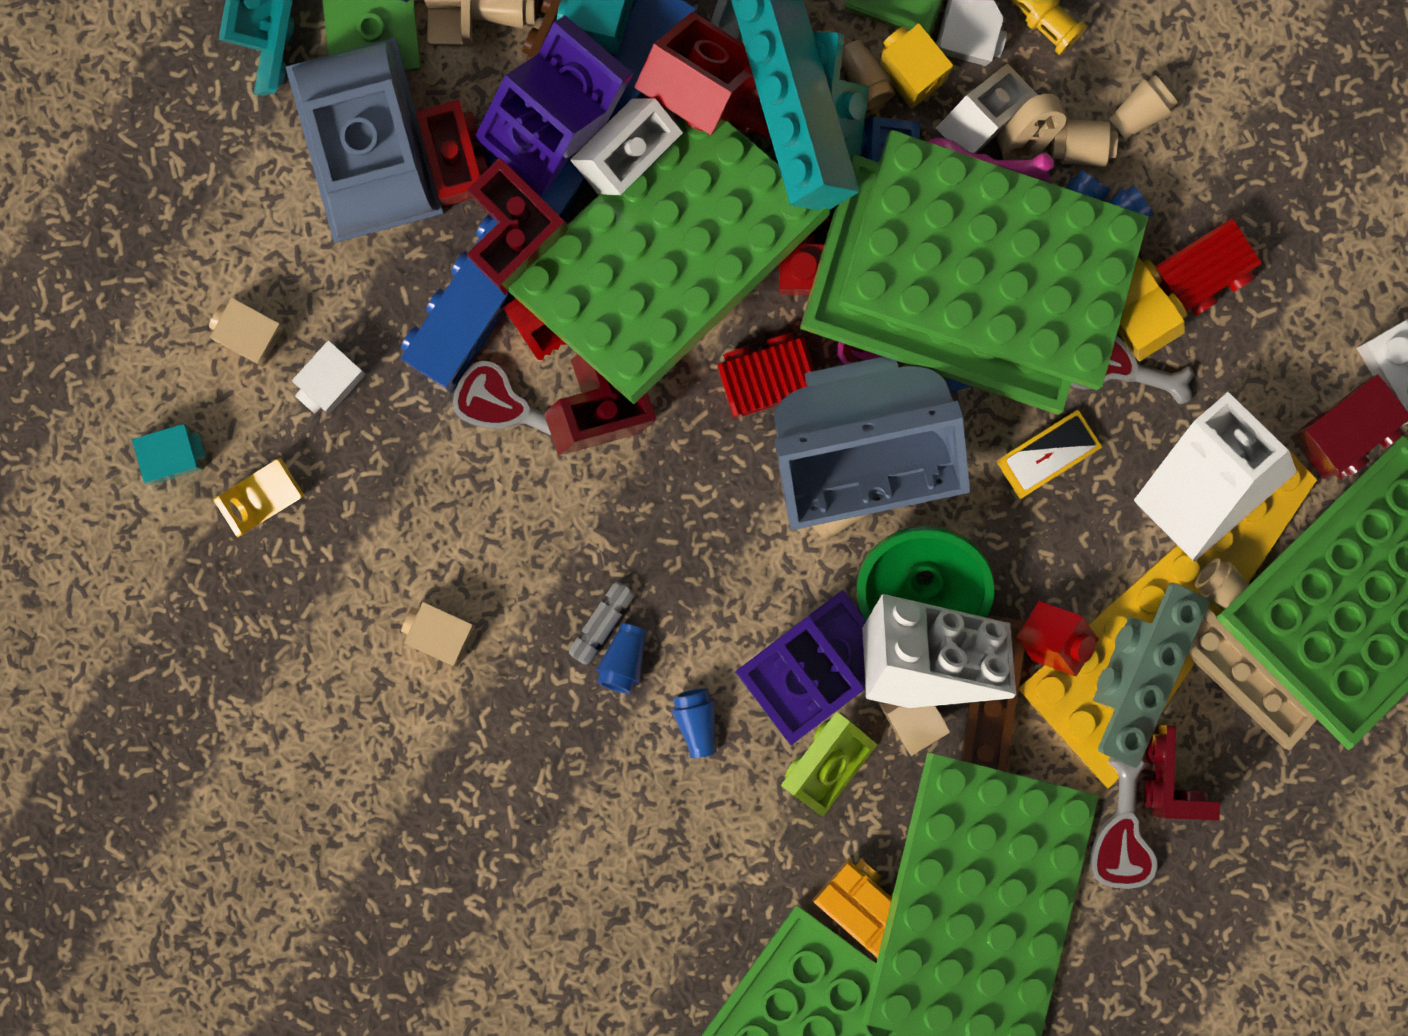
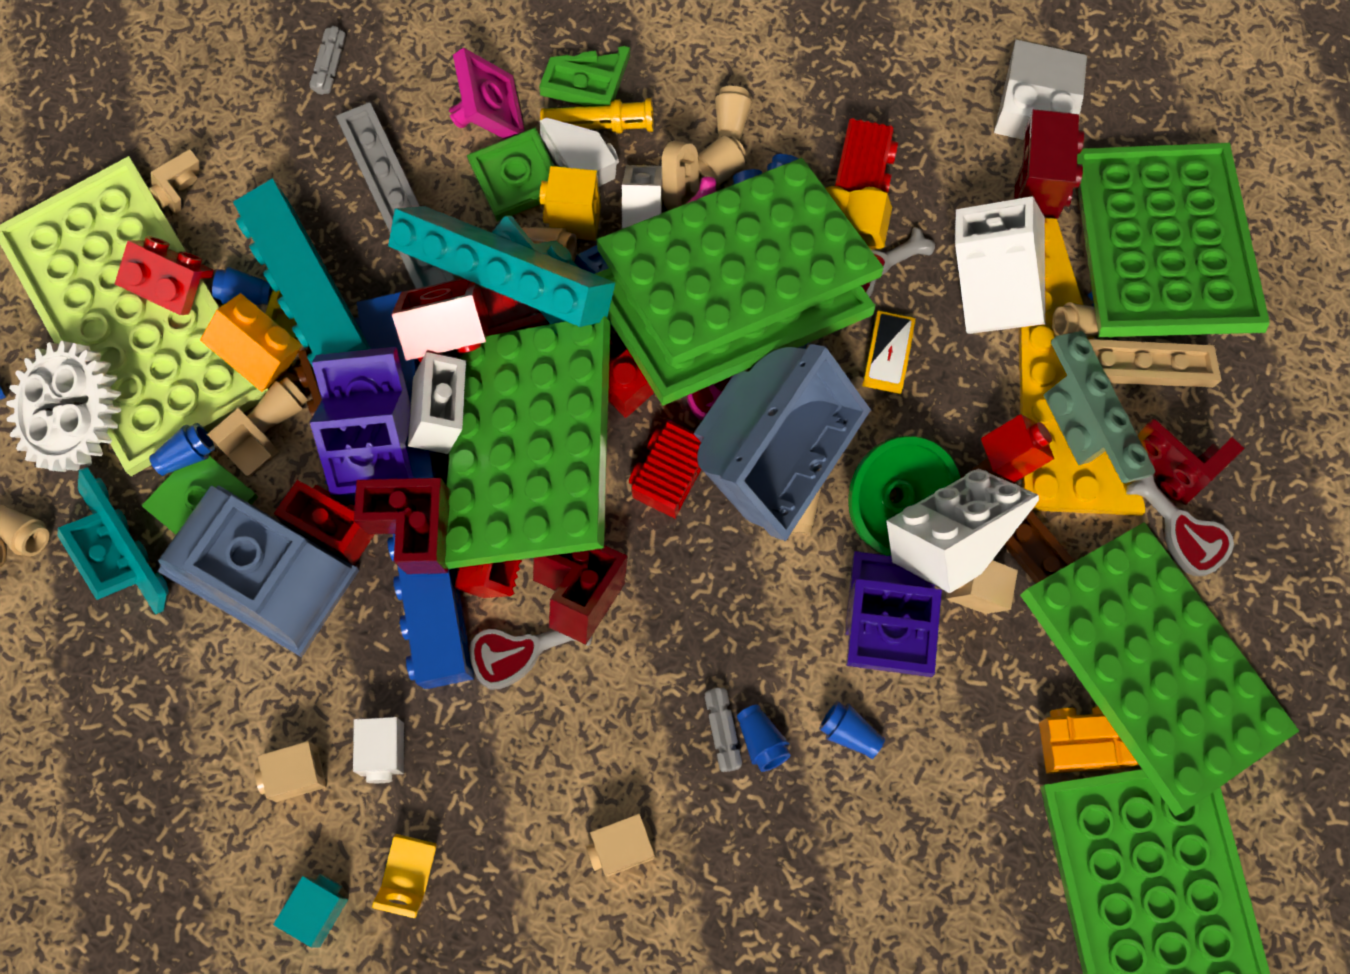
camera: 40 degrees left, 15 degrees down
lime plate [781,711,878,817] -> none

